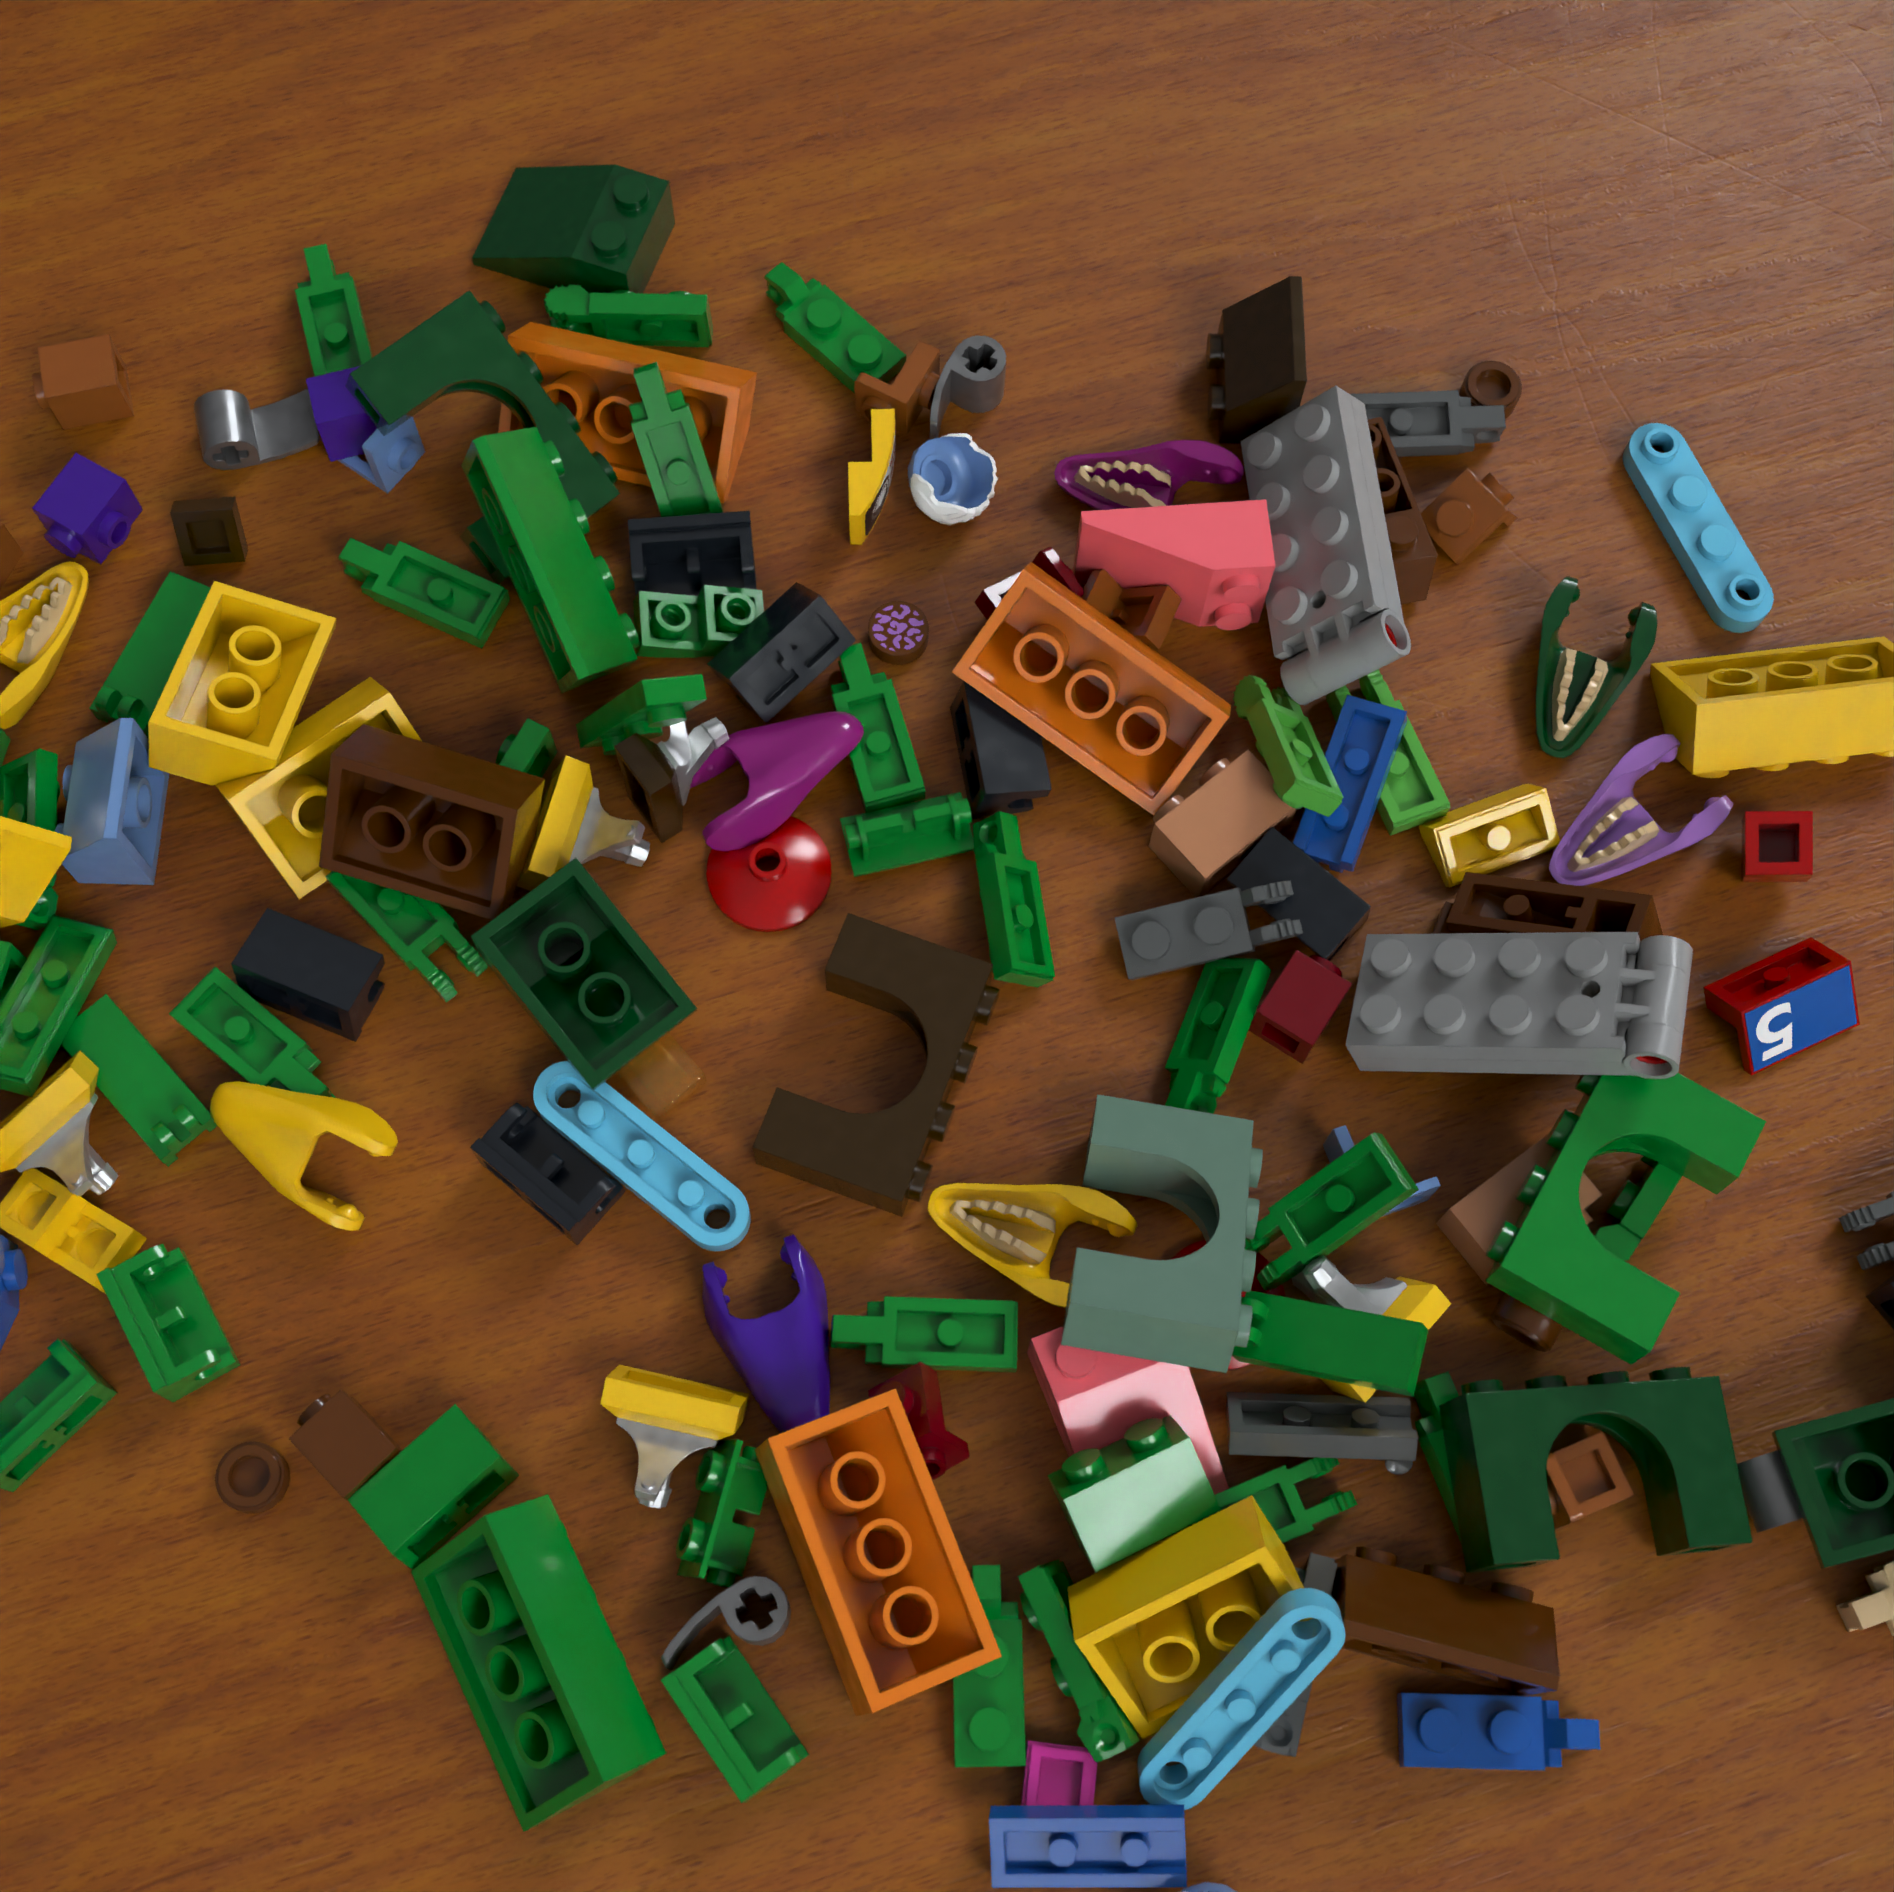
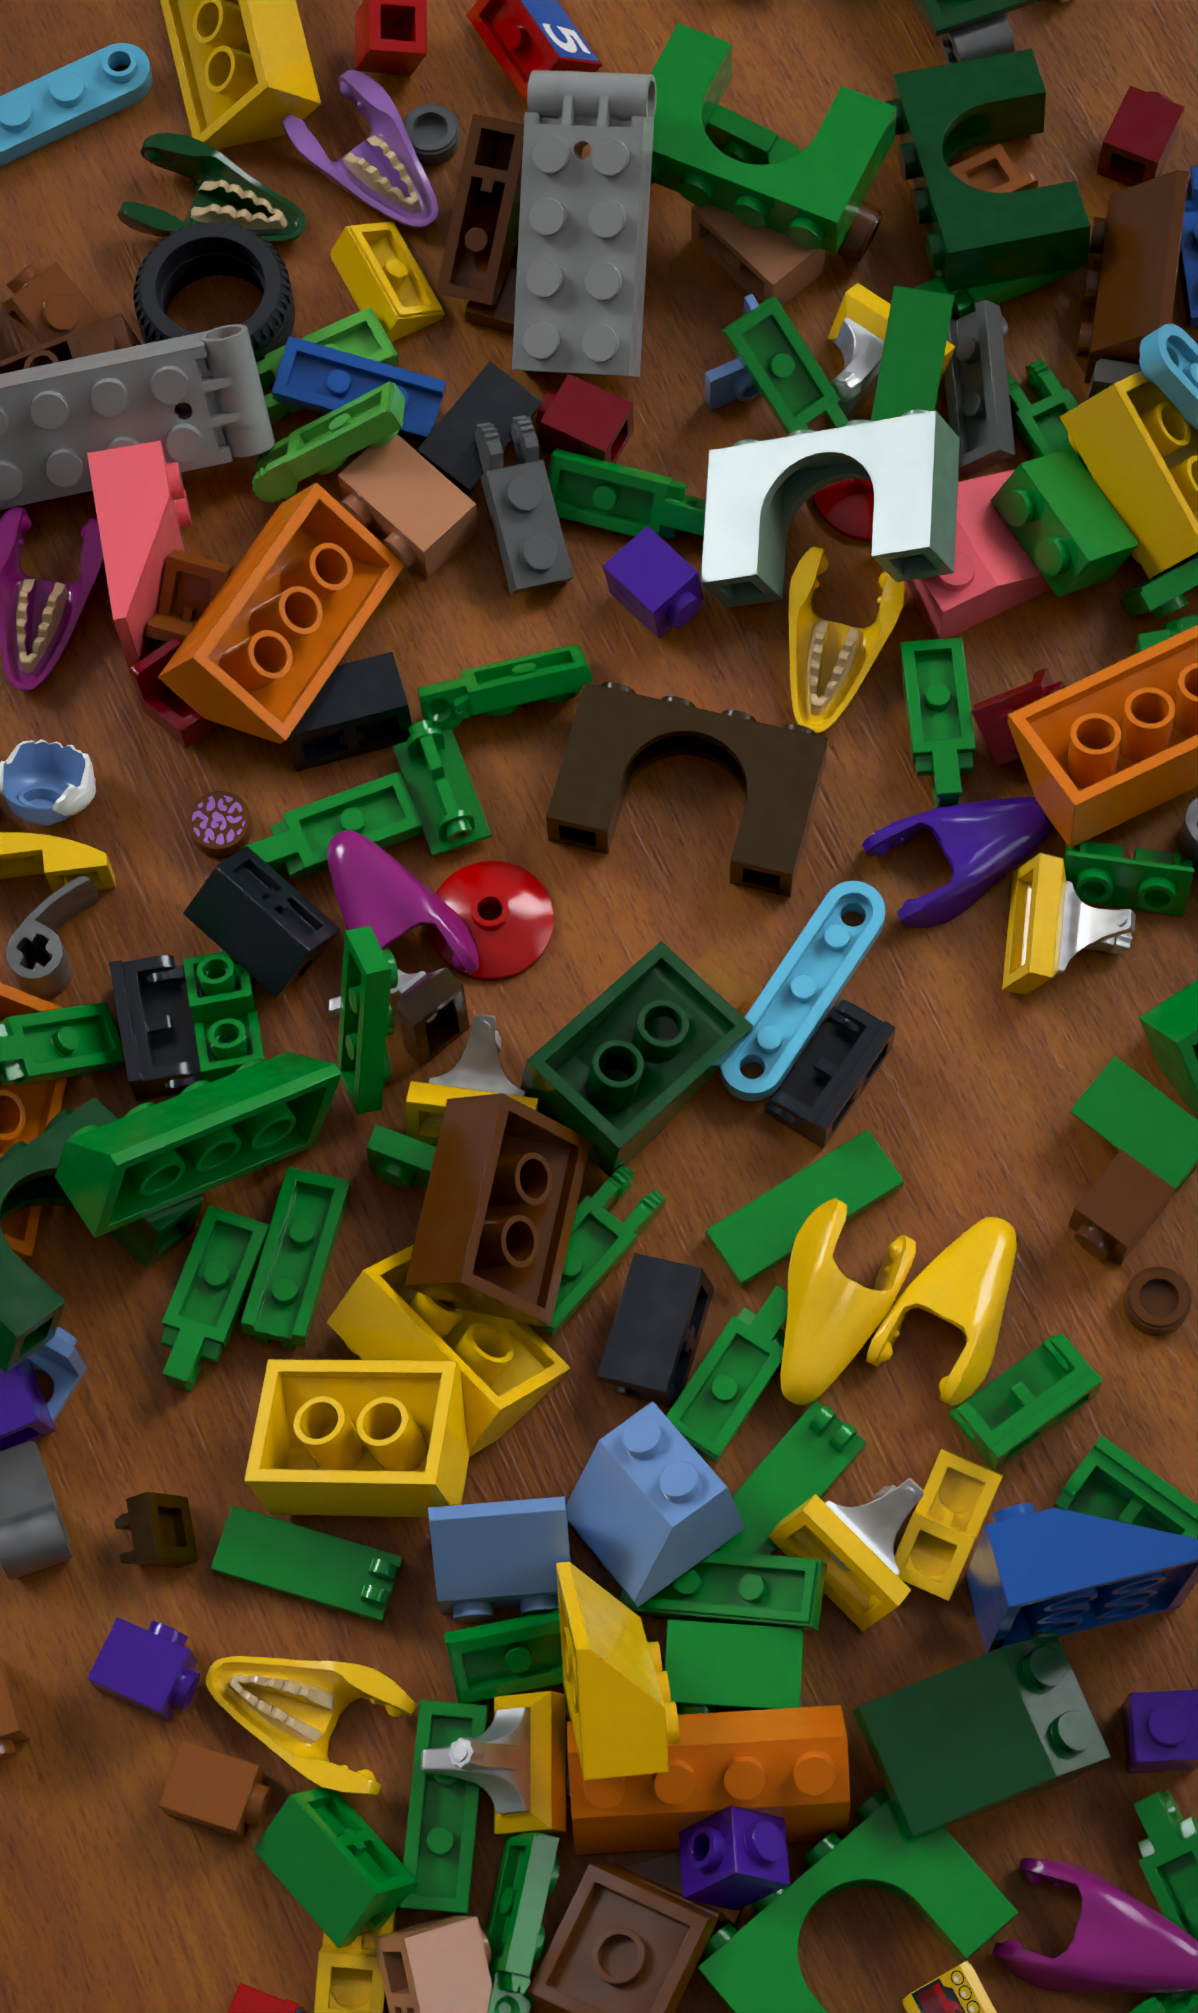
camera: 90 degrees left, 0 degrees up
none -> flat silver panel [6,876,100,999]
none -> black tyre [133,221,295,363]
none -> green hinge [241,1167,351,1351]
none -> dark grey tile [403,104,461,166]
none -> medium blue slope [566,1401,745,1608]
none -> dark purple brick [603,526,704,639]
none -> green tile [705,1129,904,1289]
none -> yellow animal [866,1217,1017,1406]
none -> dark red brick [1097,86,1185,187]

